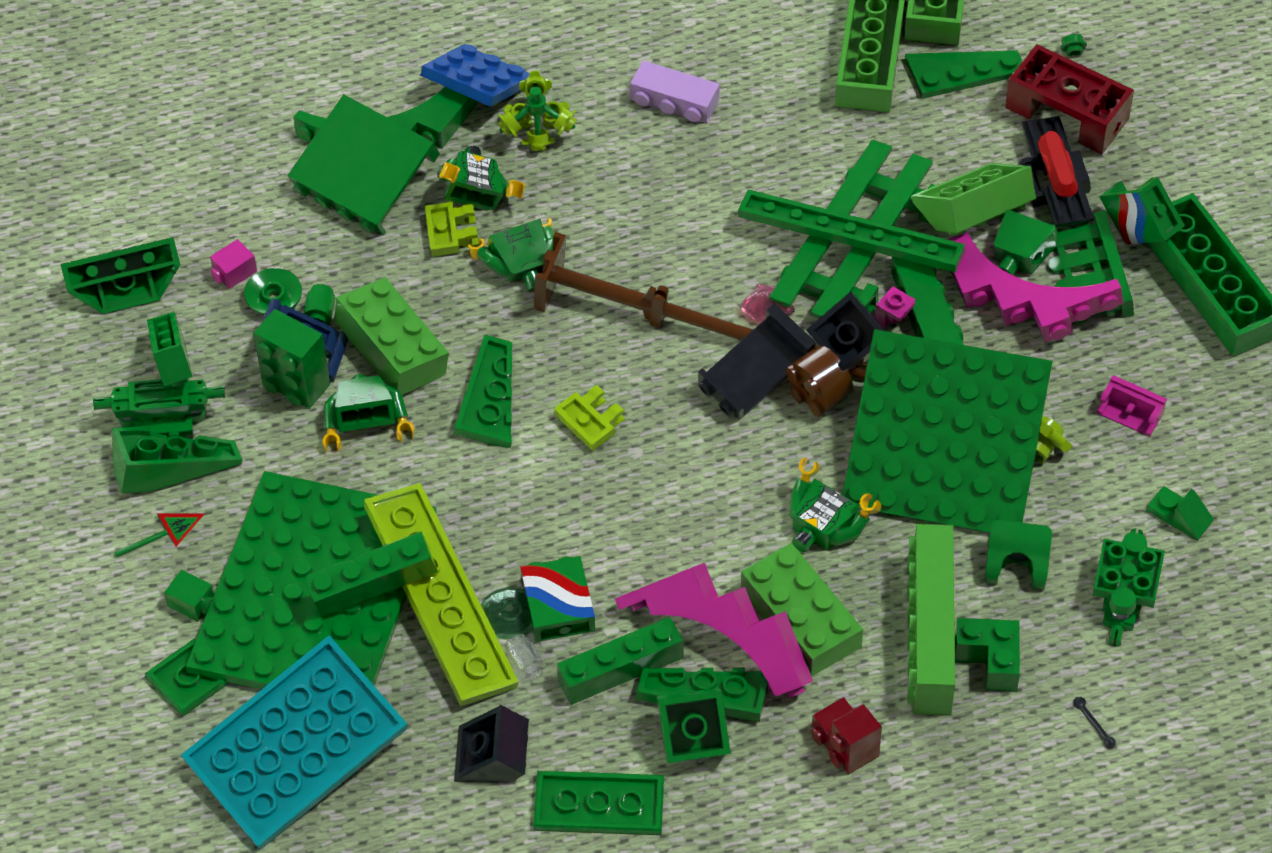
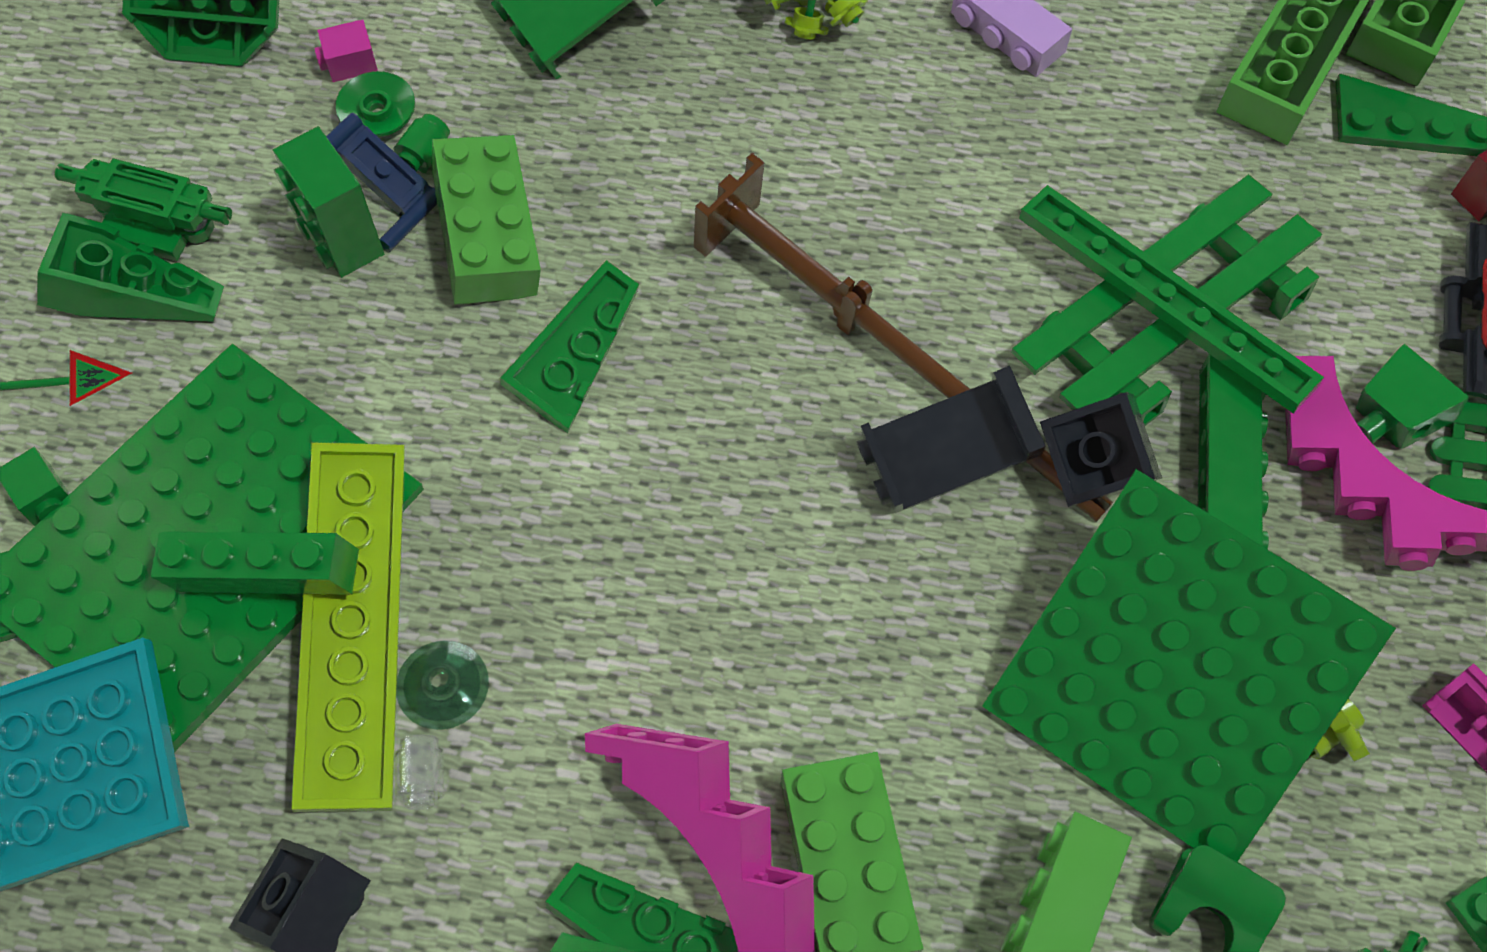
camera: 20 degrees right, 10 degrees up
green brick [147,311,193,387] -> none
green torso [322,374,414,452] -> none
lime plate [425,202,479,257] -> none
torso [437,146,525,211] -> none
green torso [468,218,554,292] -> none
panel [520,556,596,642] -> none
lime plate [554,385,625,451] -> none
green brick [557,617,684,705] -> none
clear pink animal [740,284,795,322] -> none
reddish brown brick [785,346,854,417] -> none
green torso [789,457,881,552] -> none
dark pink bracket [875,286,915,328] -> none
bright green slope [911,163,1036,236] -> none

